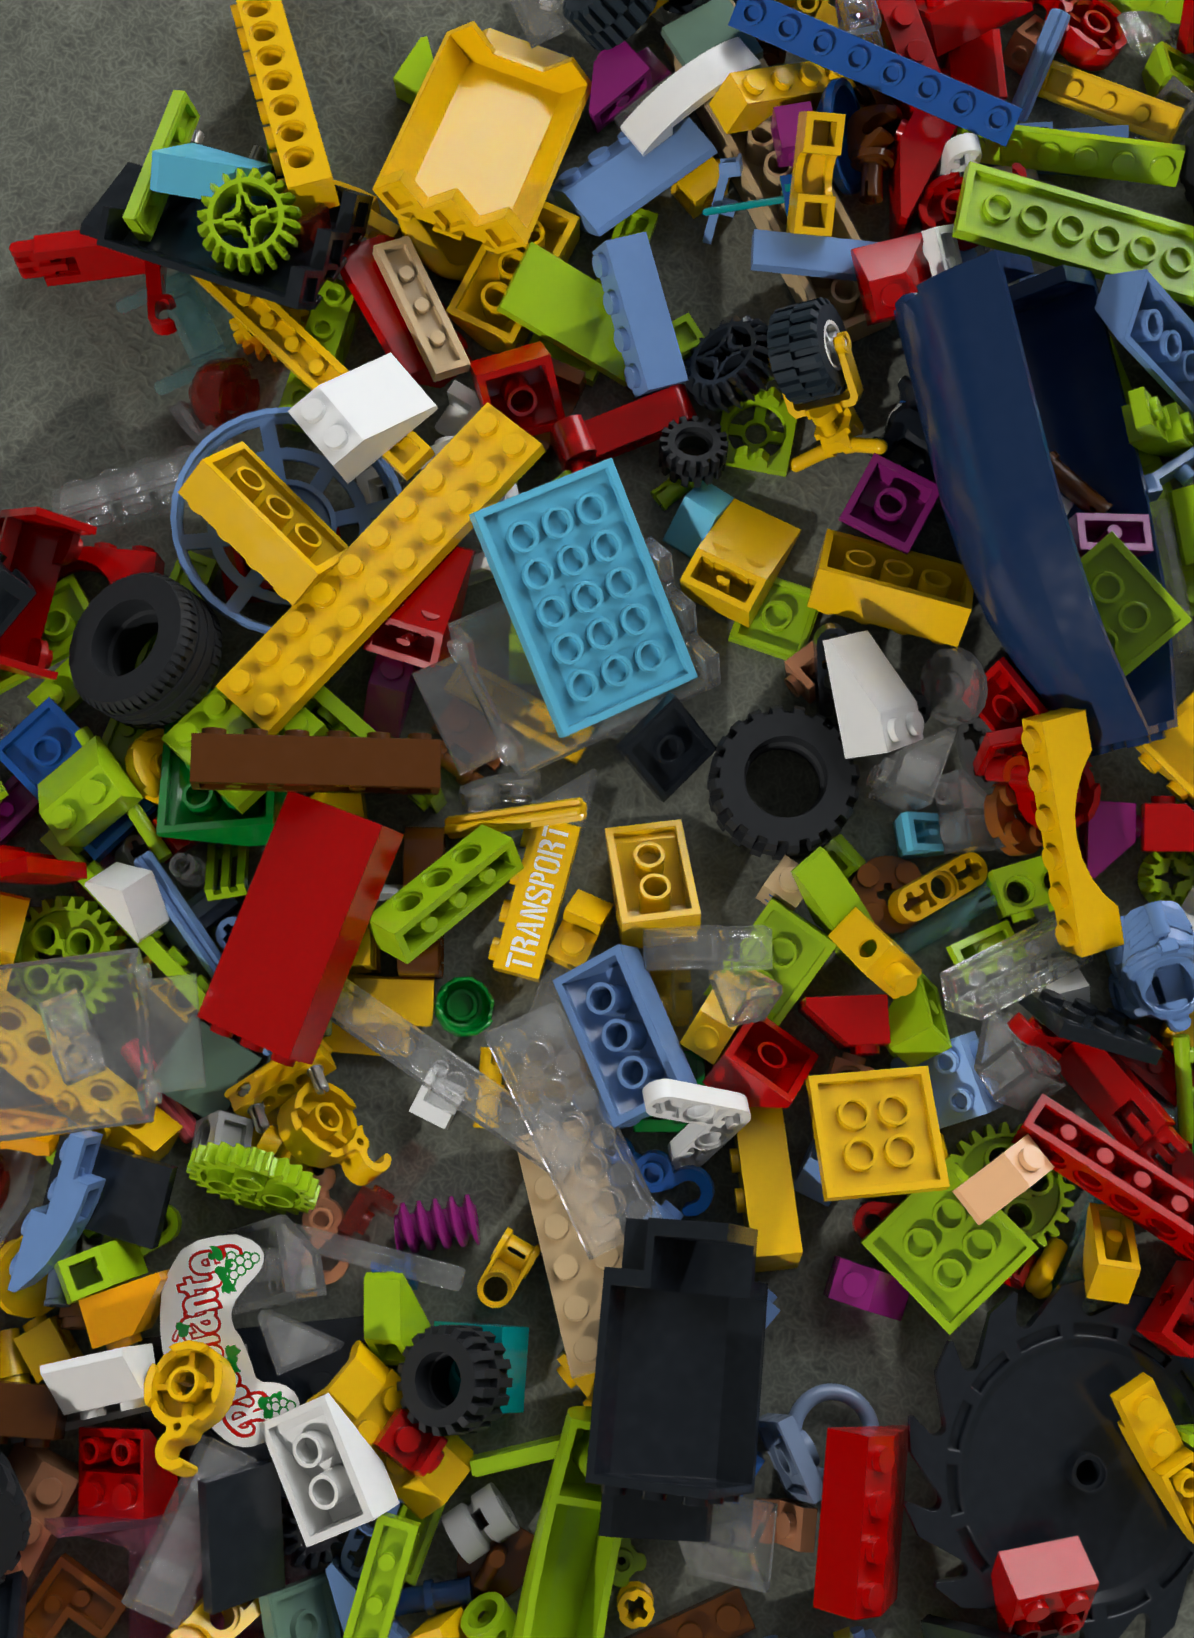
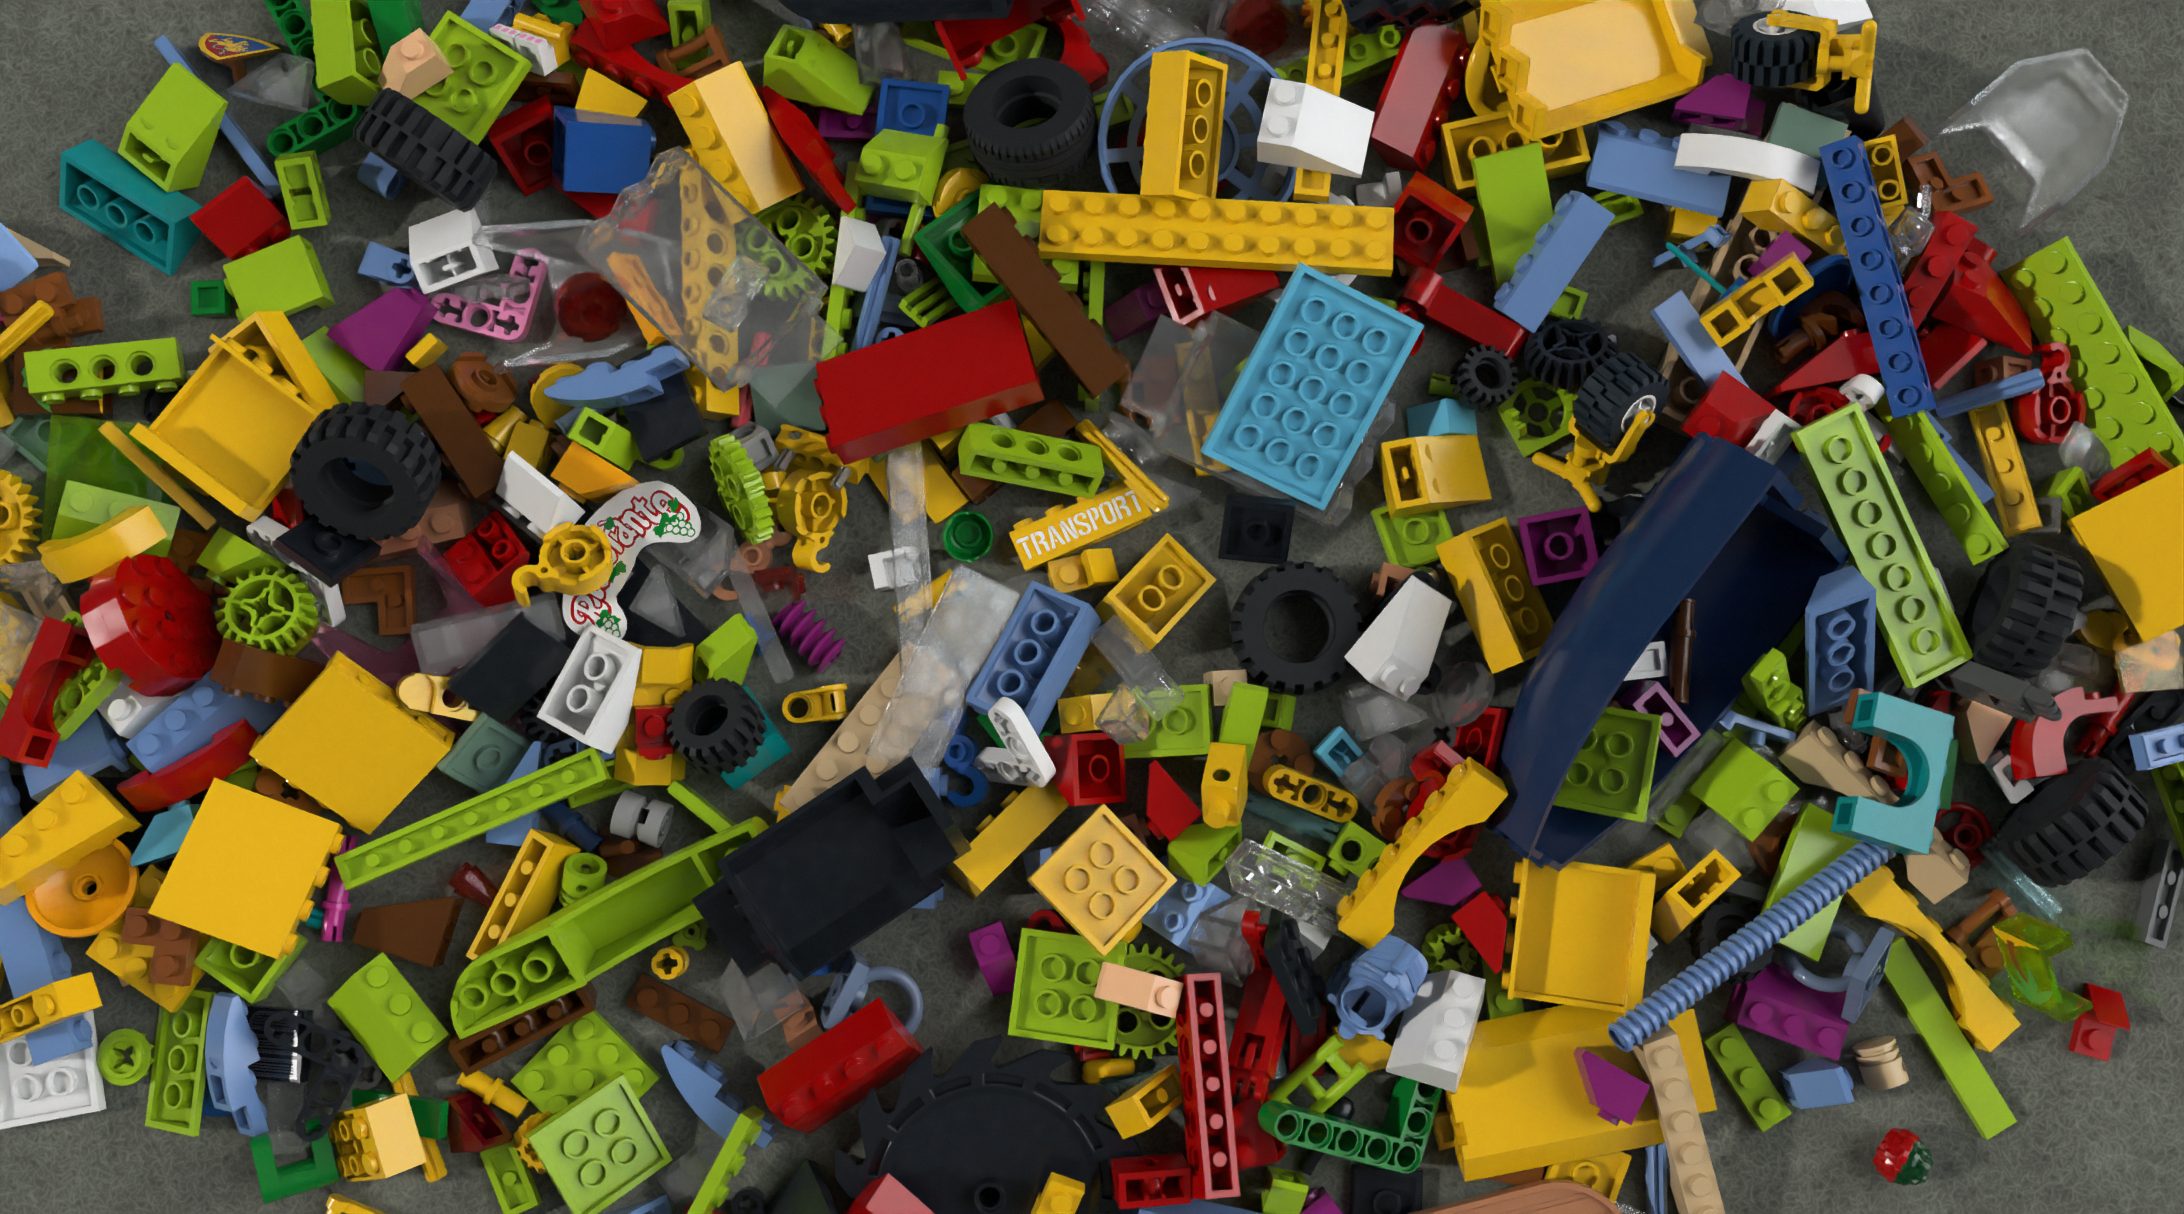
camera: 50 degrees right, 5 degrees up
tan plate [372,235,471,382] -> none

